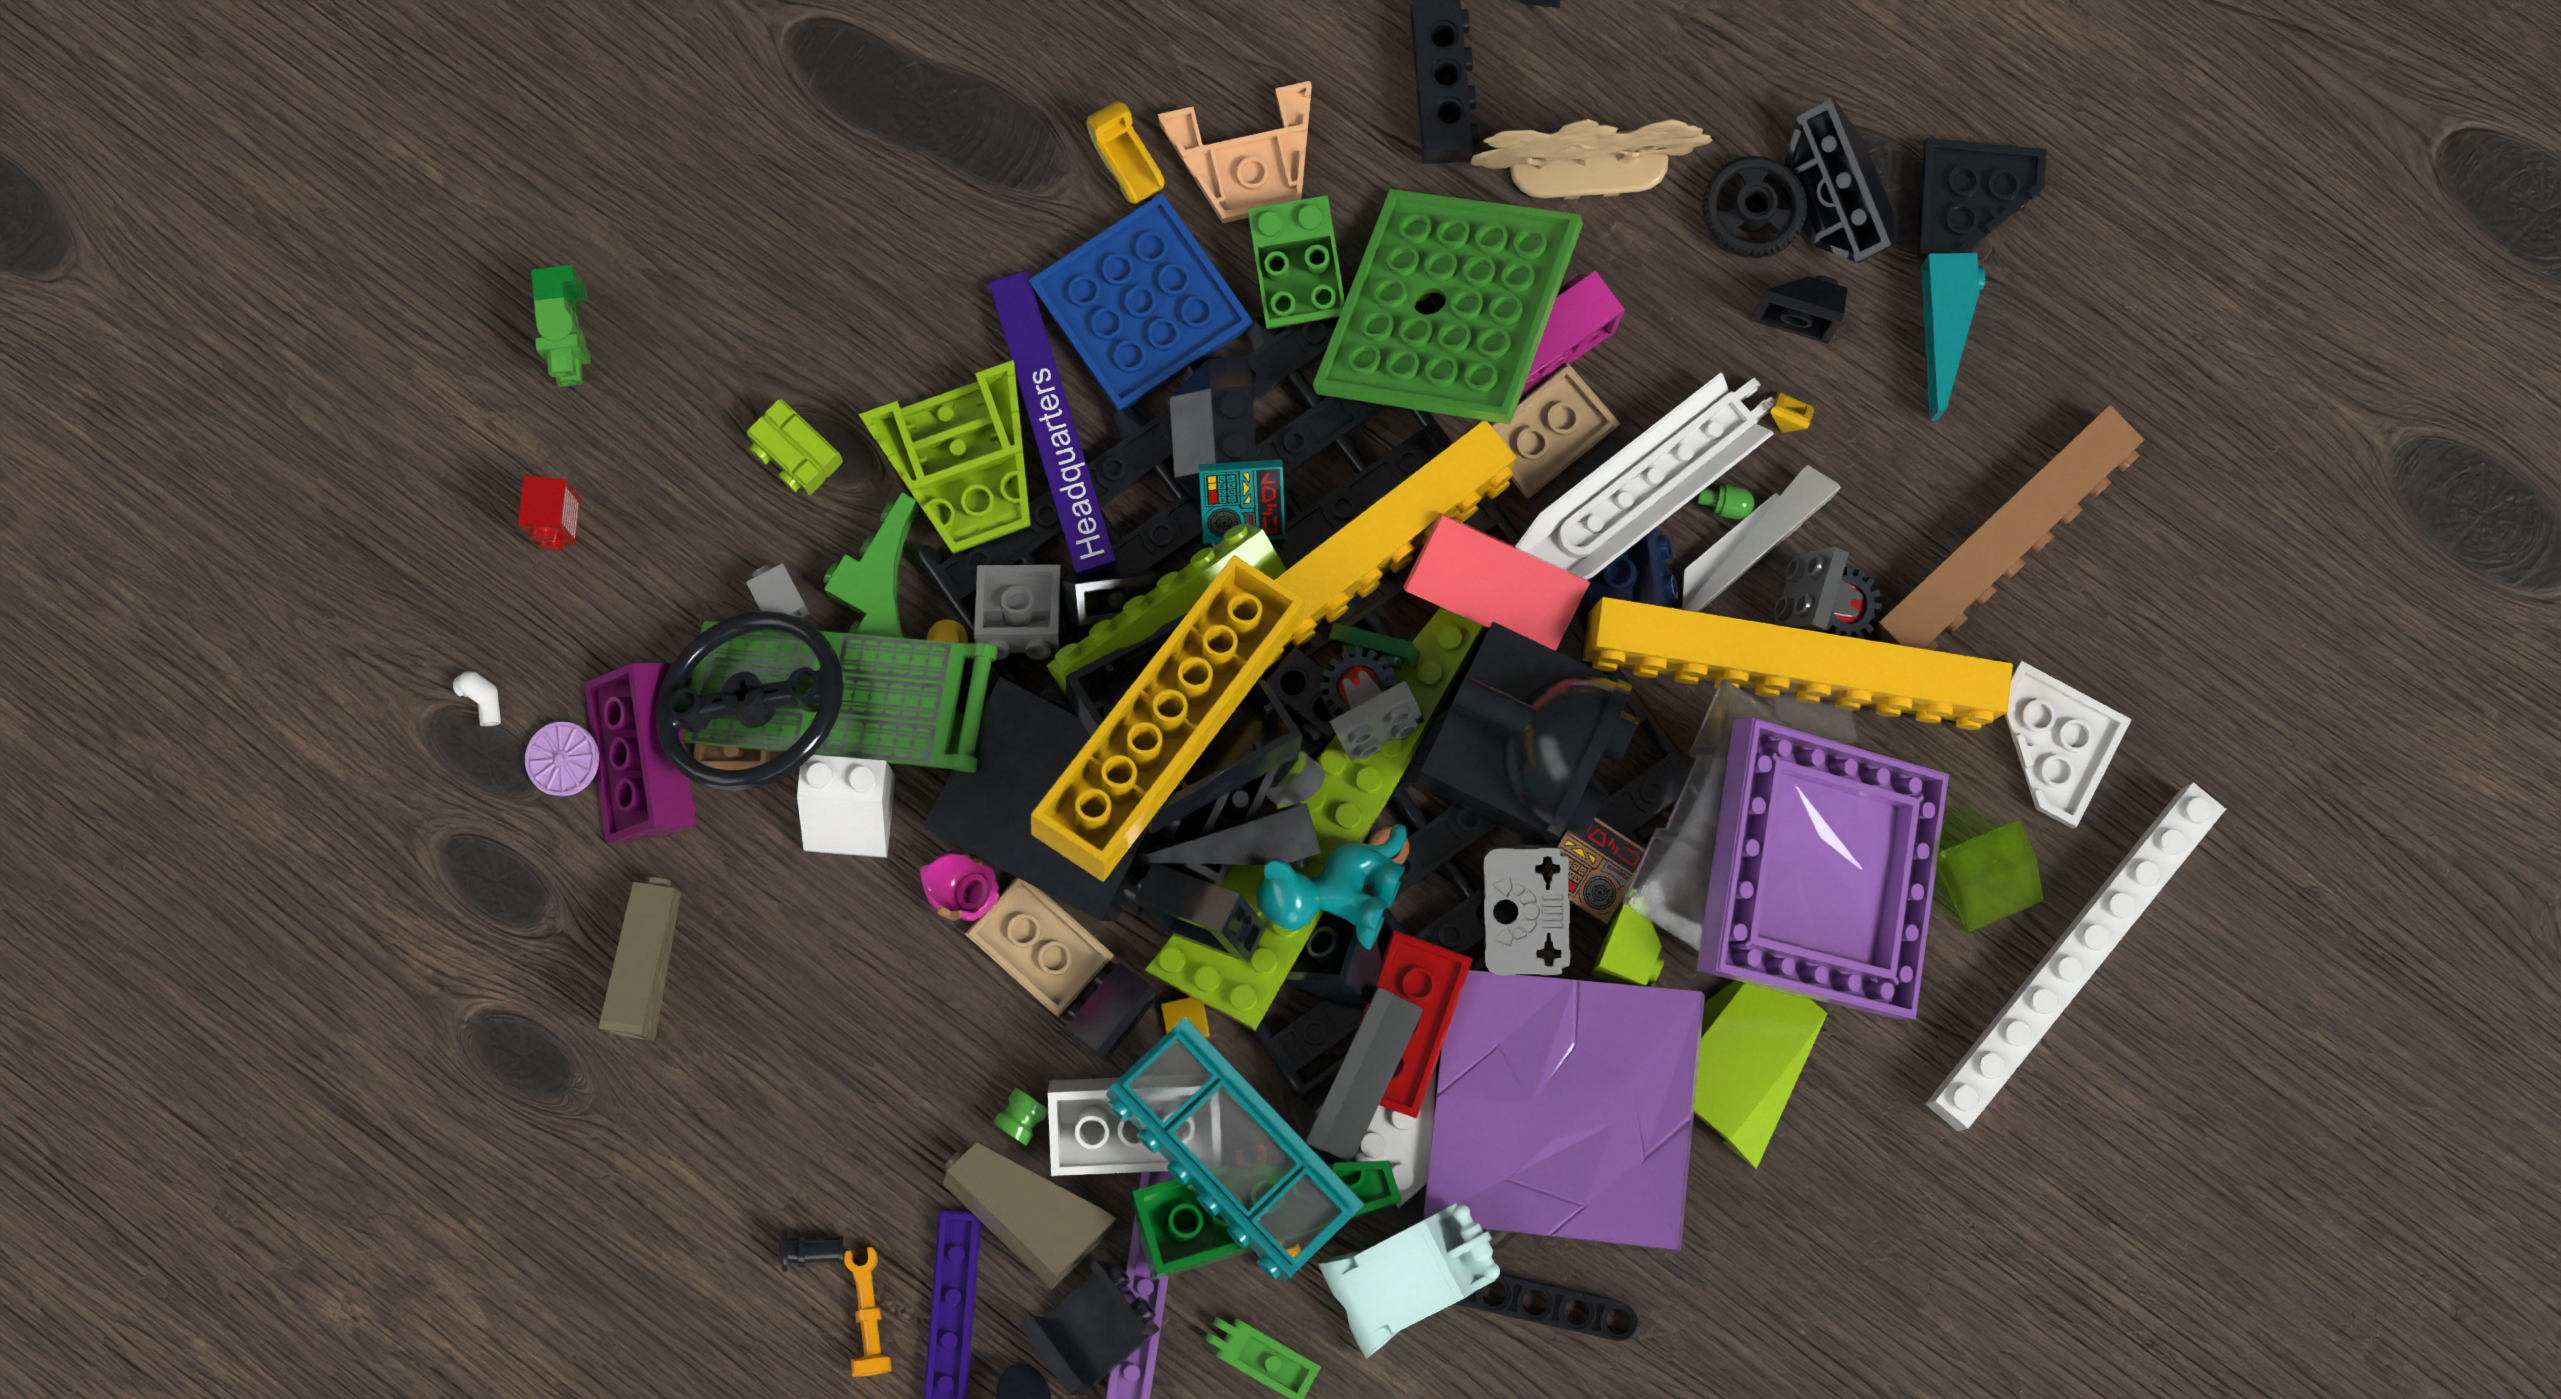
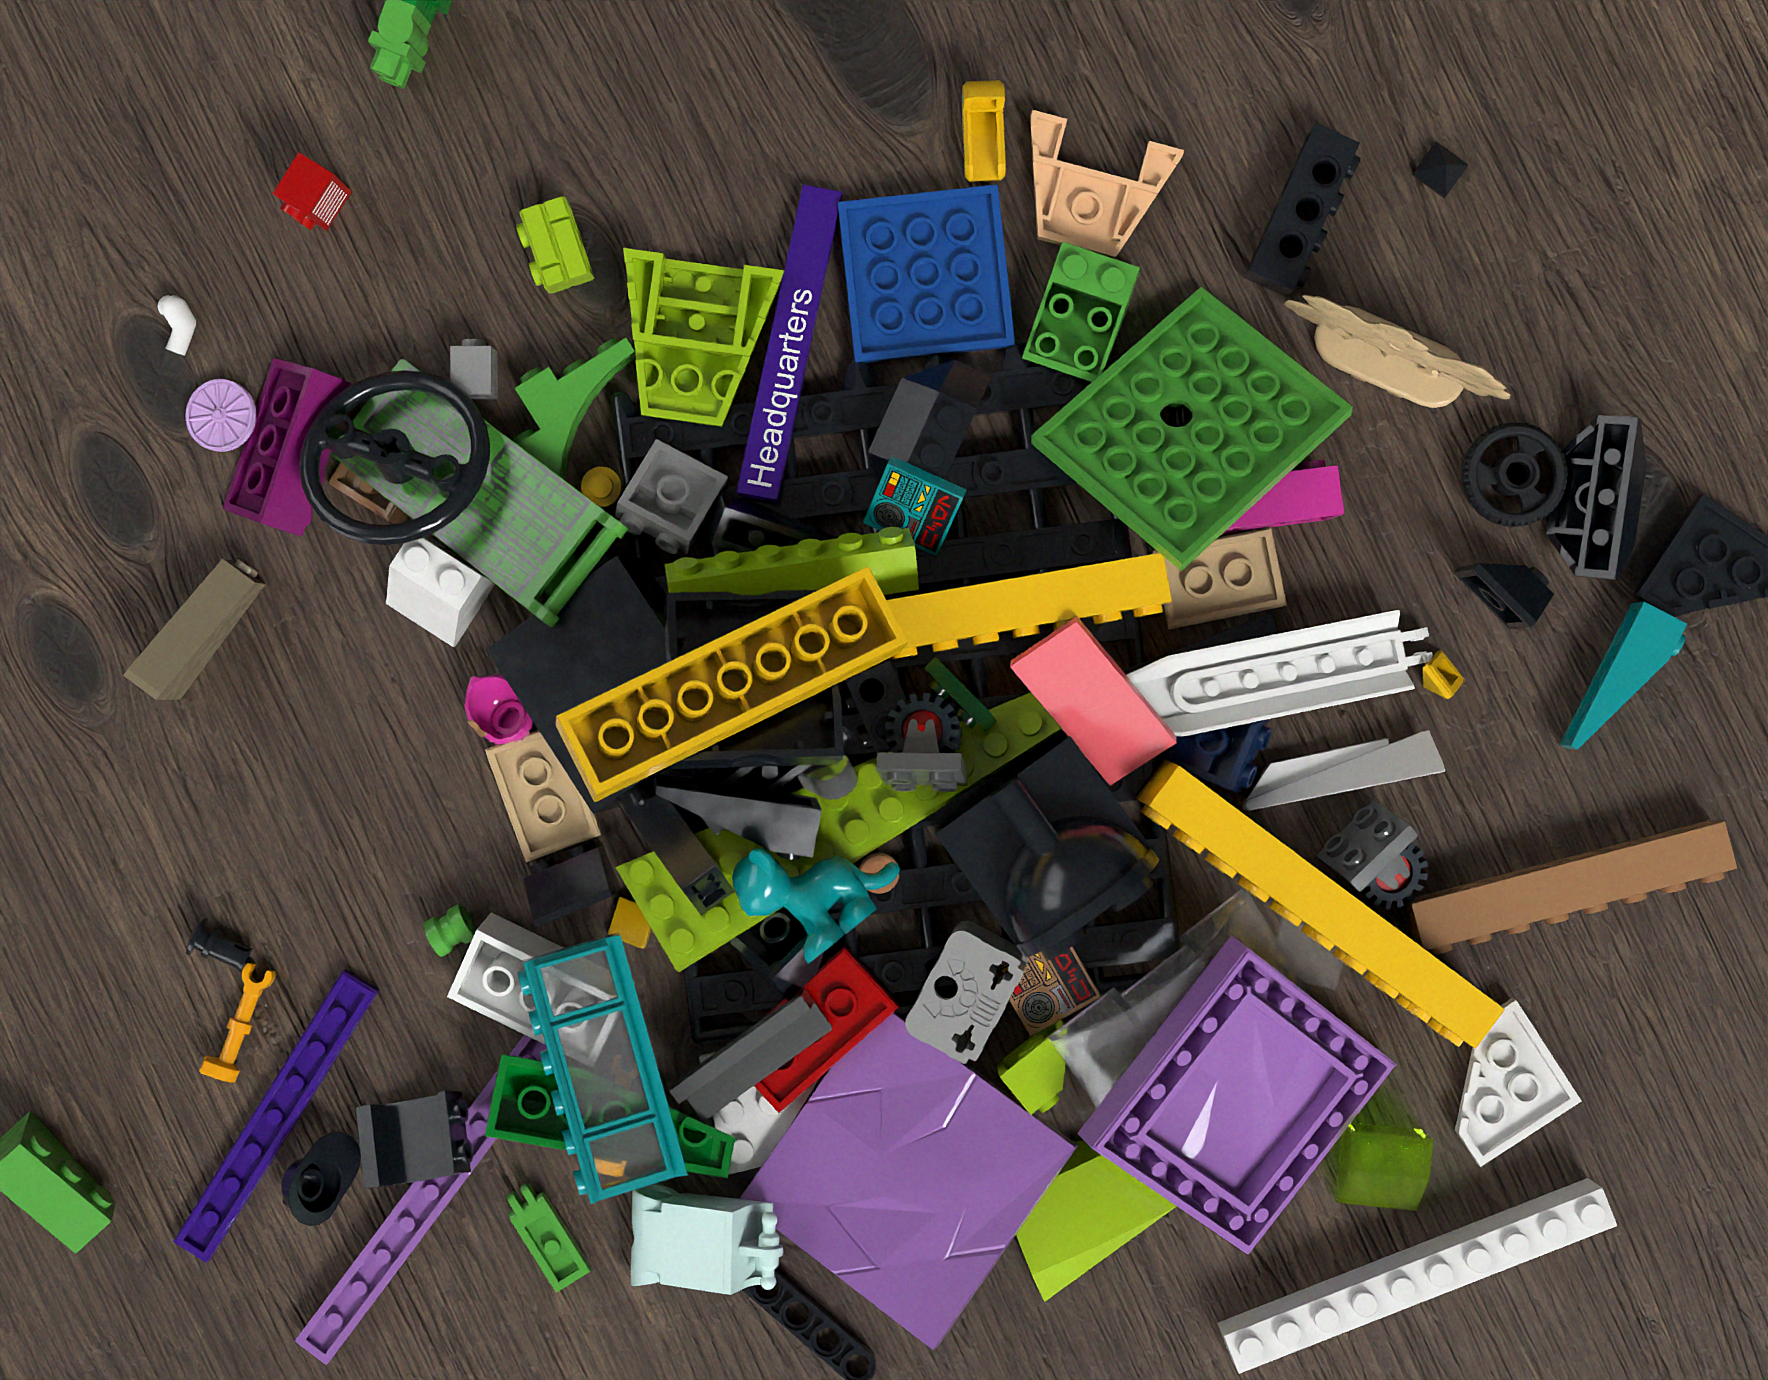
camera: 30 degrees right, 10 degrees up
dark tan slope [943,1142,1116,1290] -> none
bright green cylinder [1696,484,1754,520] -> none

